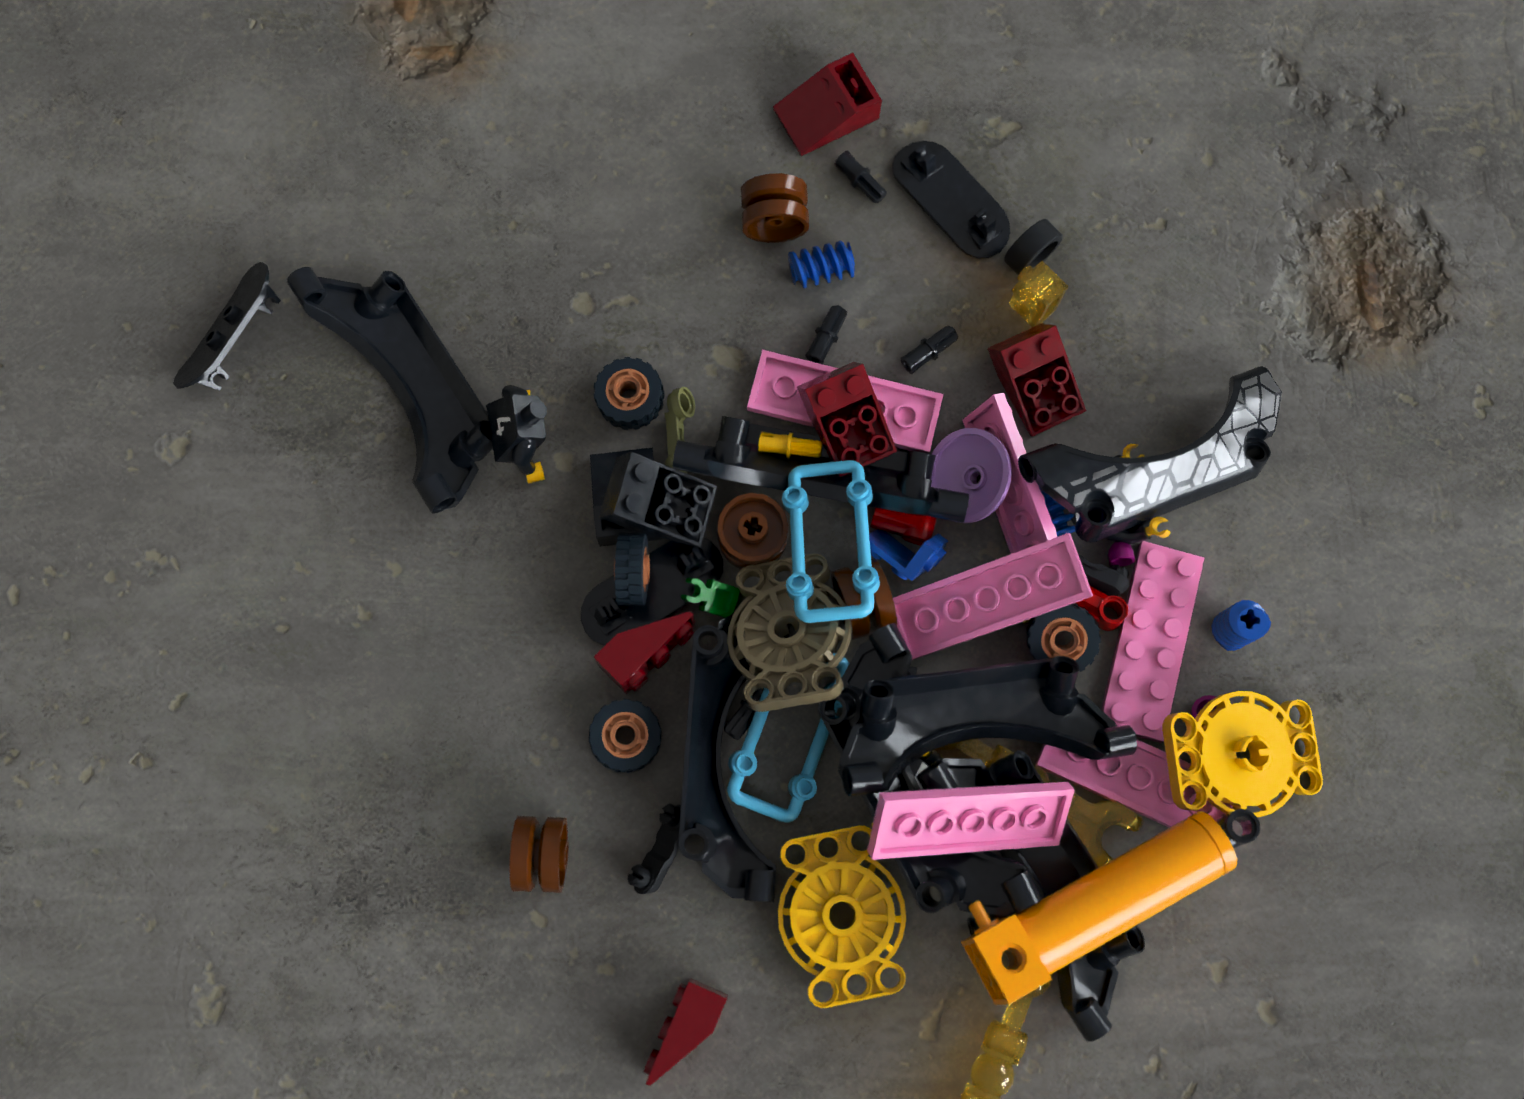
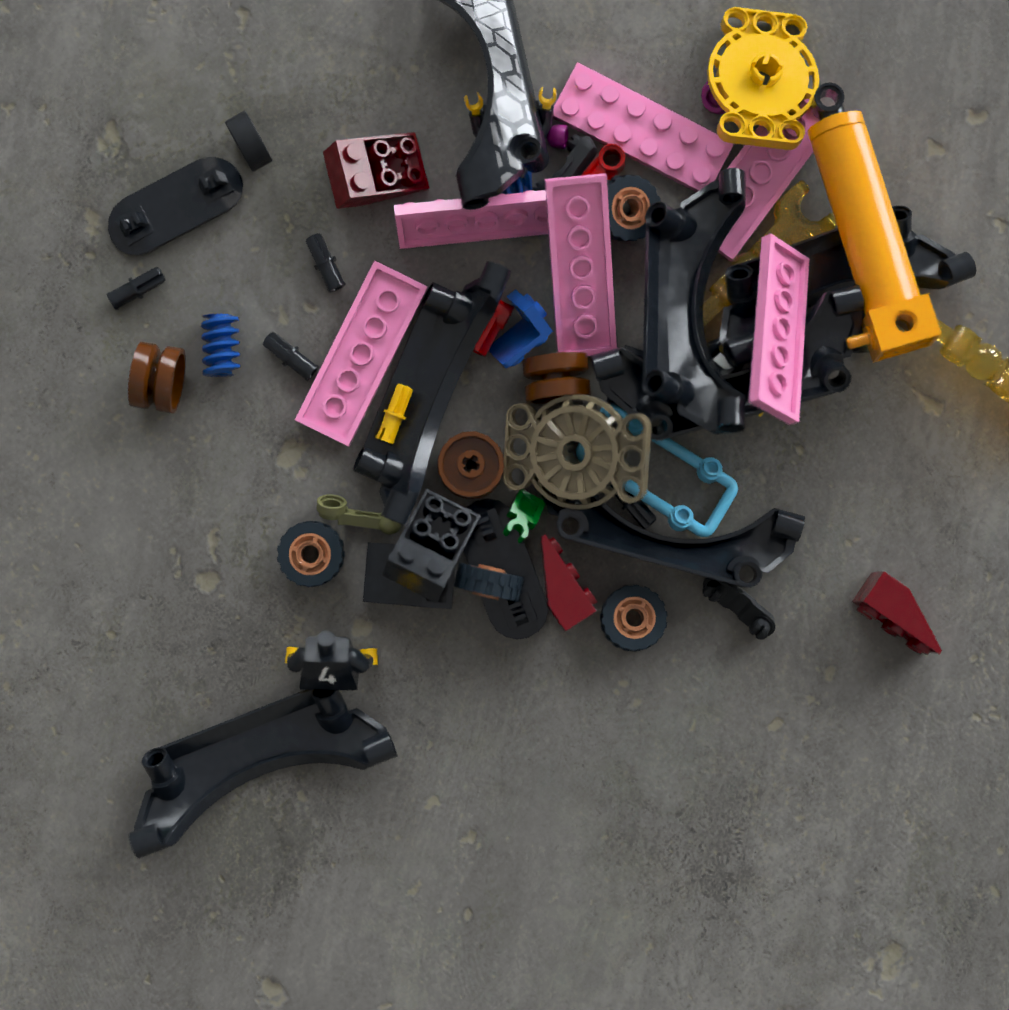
camera: 80 degrees left, 10 degrees up
black piece [173,262,281,391] -> none
reddish brown wheel [510,816,569,893] -> none
dark red slope [773,53,882,156] -> none
yellow piece [778,826,906,1008] -> none
medium azure bar [782,460,880,623] -> none
dark red slope [797,362,897,477] -> none
lavender dish [931,428,1012,523] -> none
clear yellow brick [1009,261,1069,327] -> none
blue piece [1211,600,1271,651] -> none

